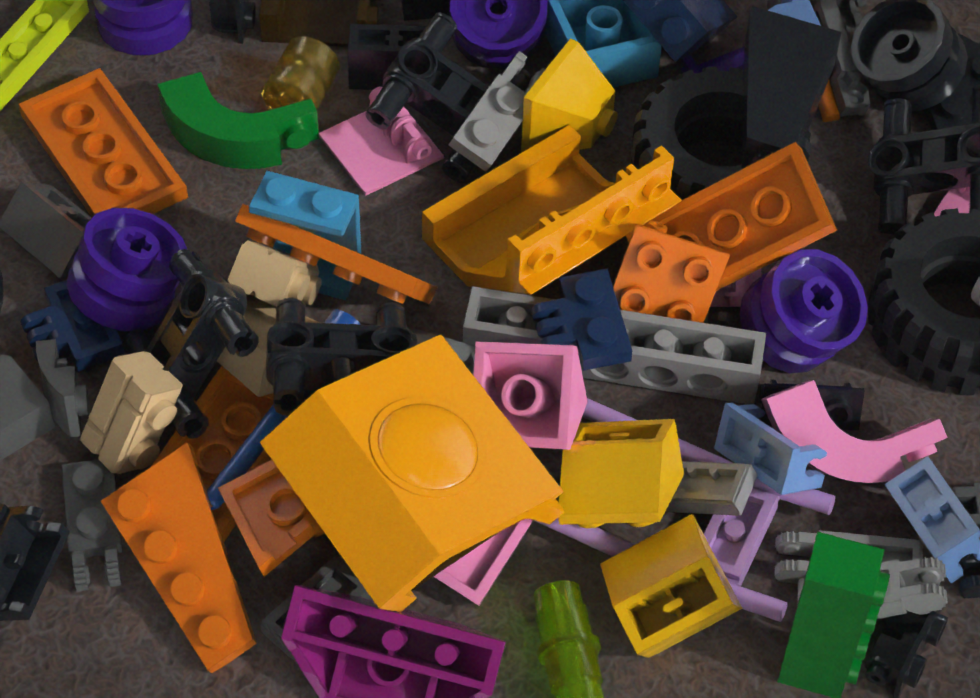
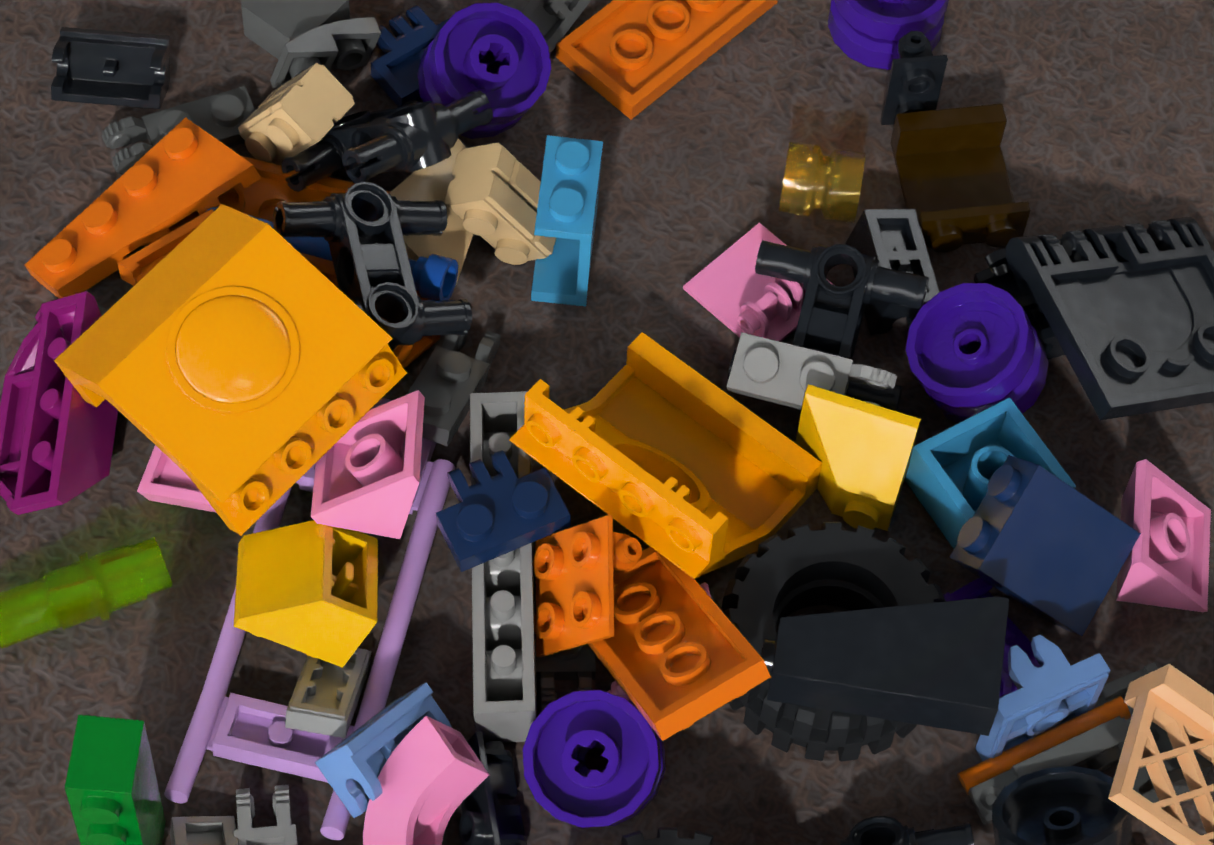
camera: 75 degrees right, 5 degrees up
green arch [157,72,319,169] -> none
orange wing [235,203,438,304] -> none
yellow slope [600,514,743,658] -> none

